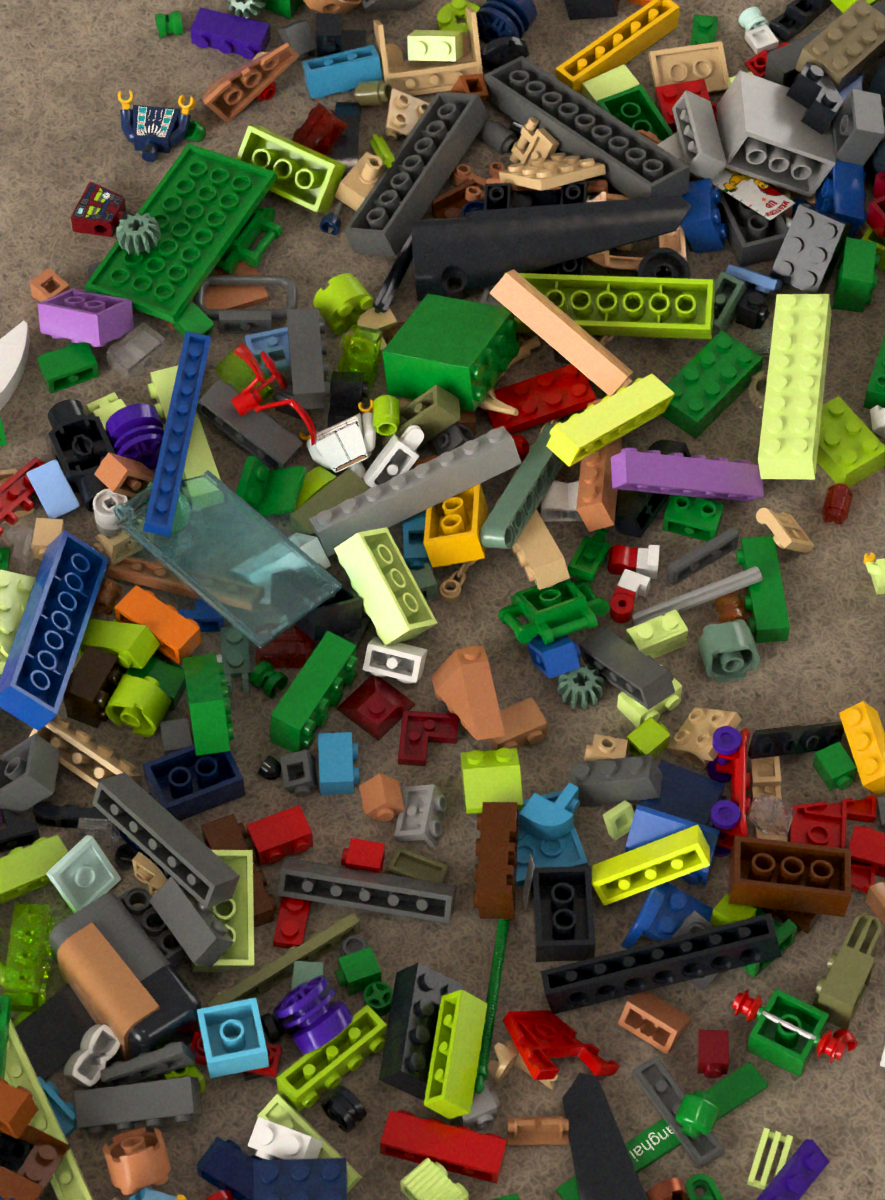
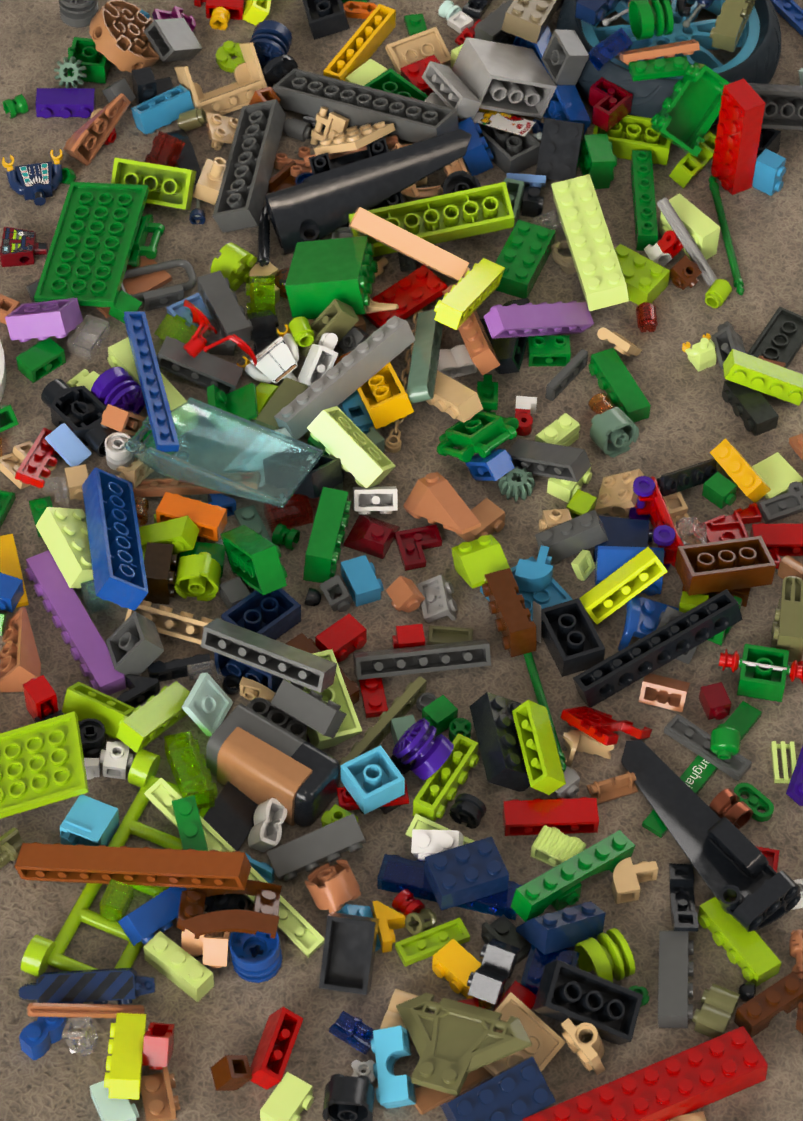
camera: 20 degrees left, 5 degrees down
dark grey plate [100,1042,196,1087] -> none
sand green gear [116,212,161,256] -> none
lime axle [369,133,395,168] -> none
yellowish green brick [407,30,463,61] -> none
leg [607,545,660,579] -> none
light grey axle [632,566,763,626] -> none
black brick [786,61,843,135] -> none

